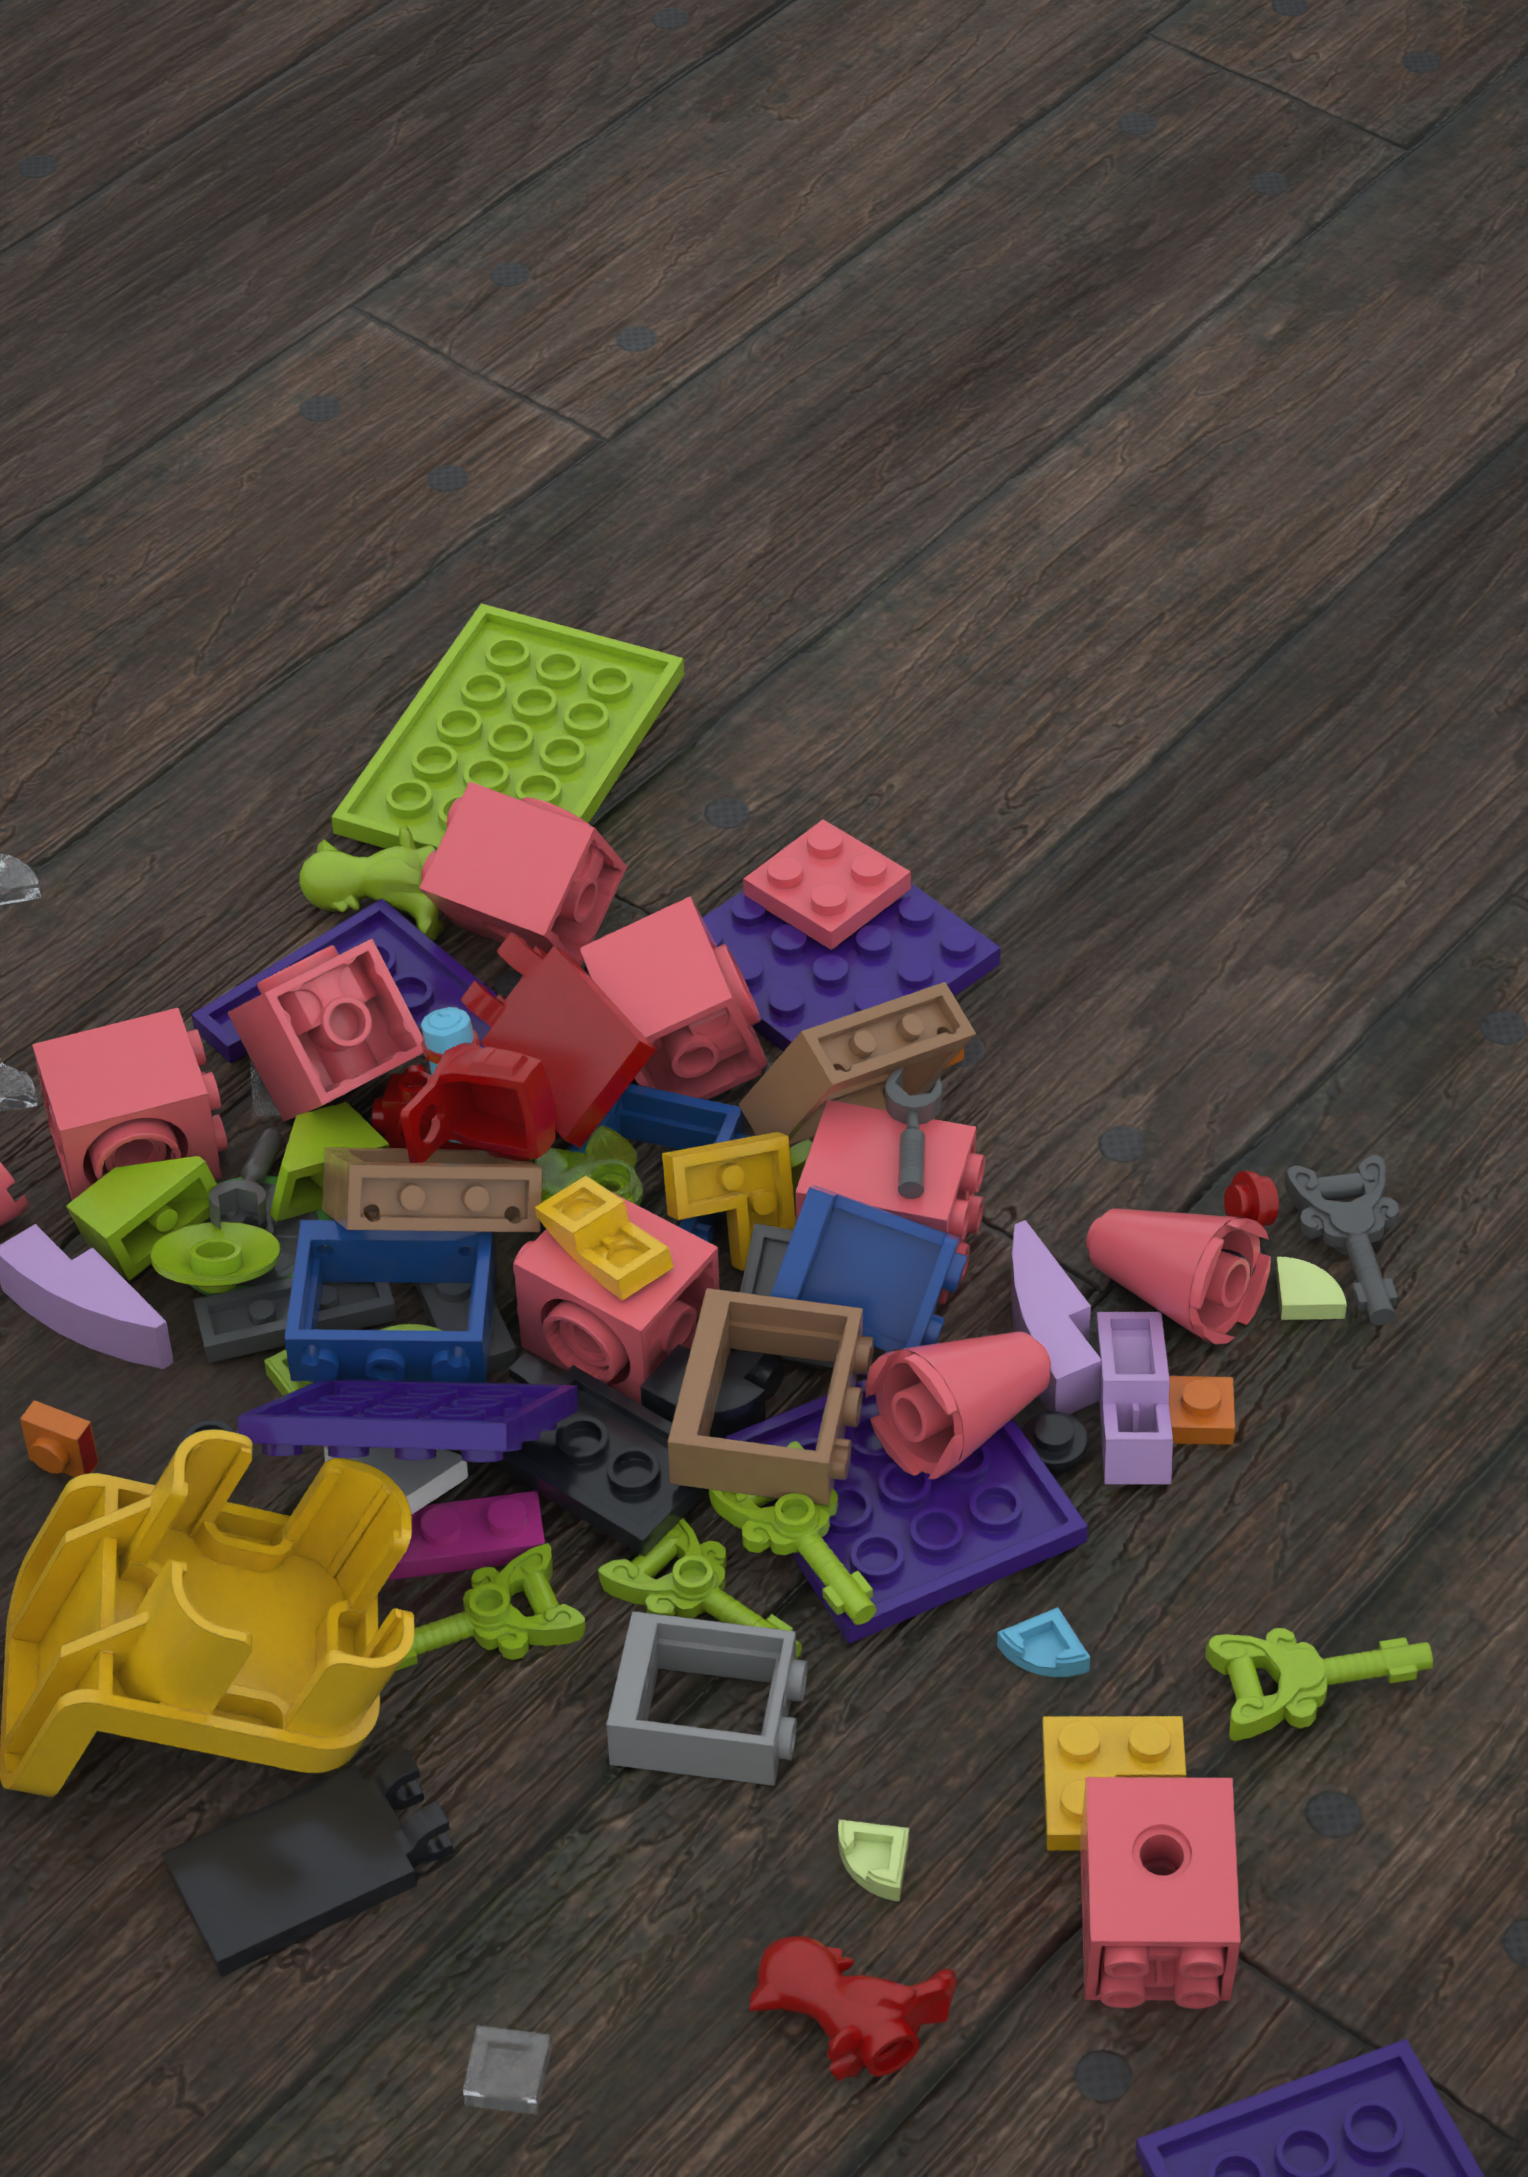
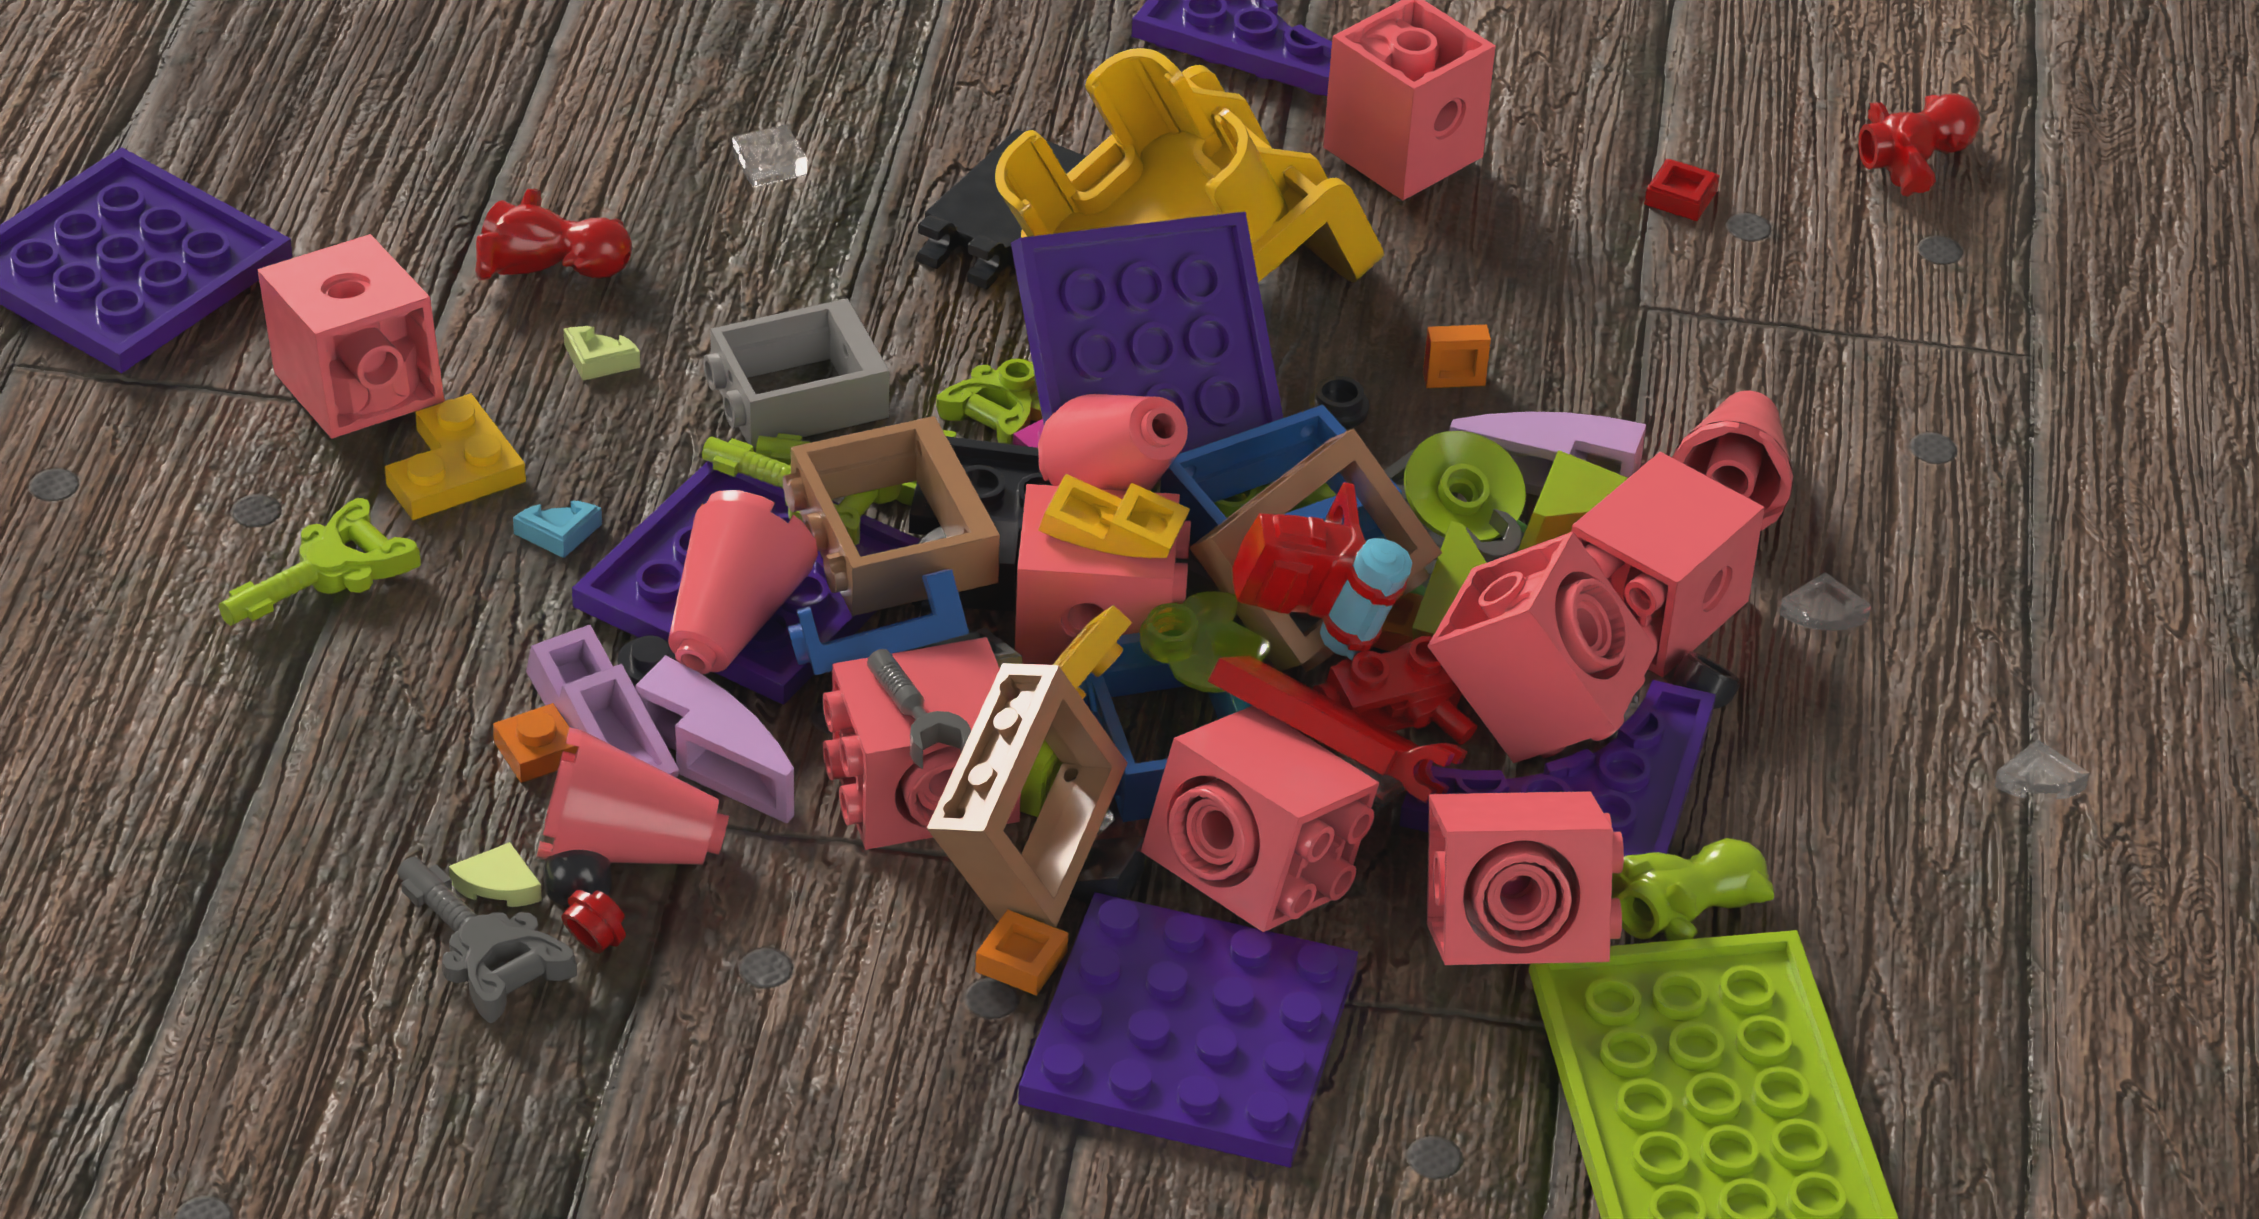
camera: 145 degrees right, 5 degrees down
coral plate [743,819,911,950] -> none
none -> coral cone [1038,394,1188,491]

